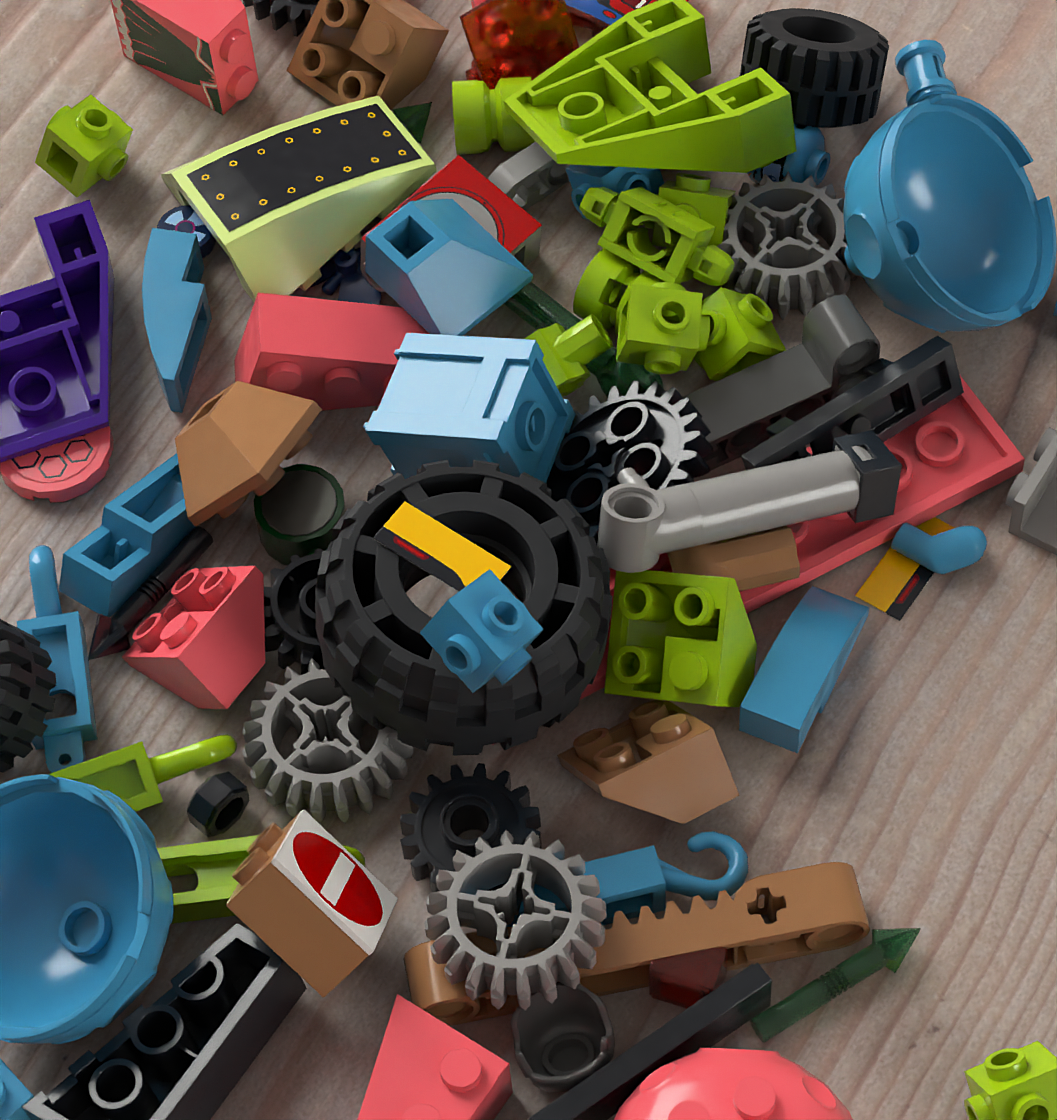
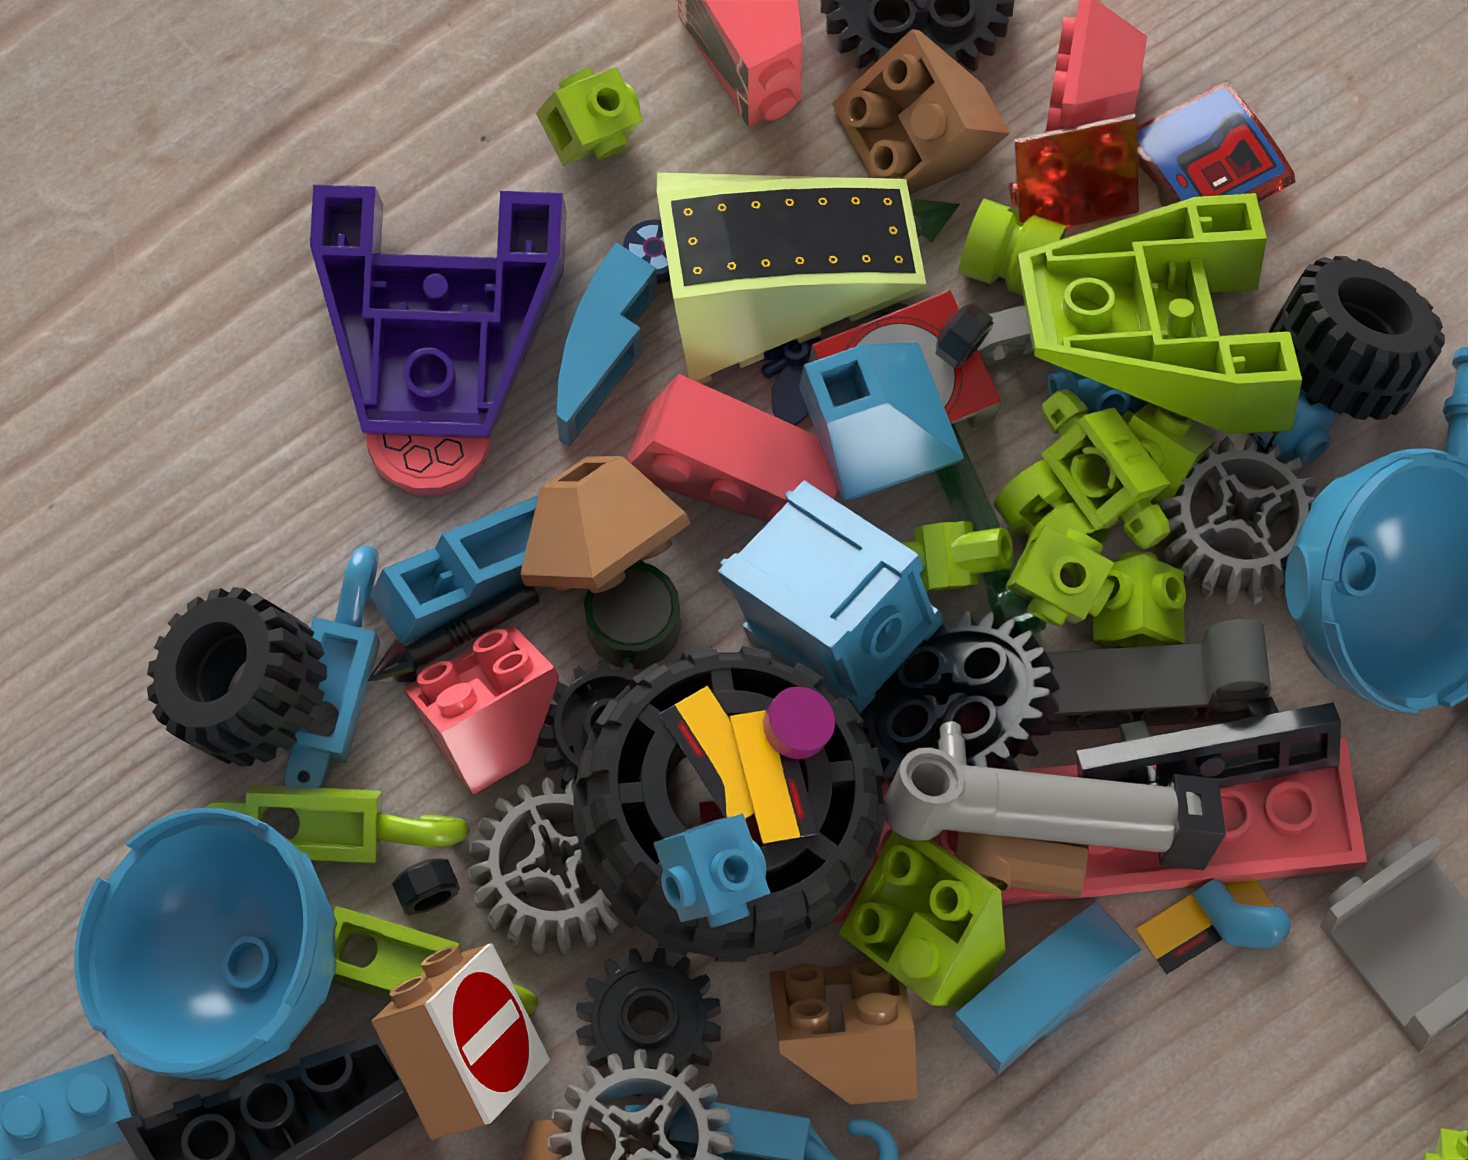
camera: 20 degrees right, 10 degrees up
none -> yellow sticker [730,710,818,844]
none -> magenta tile [763,687,835,759]
none -> black tile [935,303,994,369]

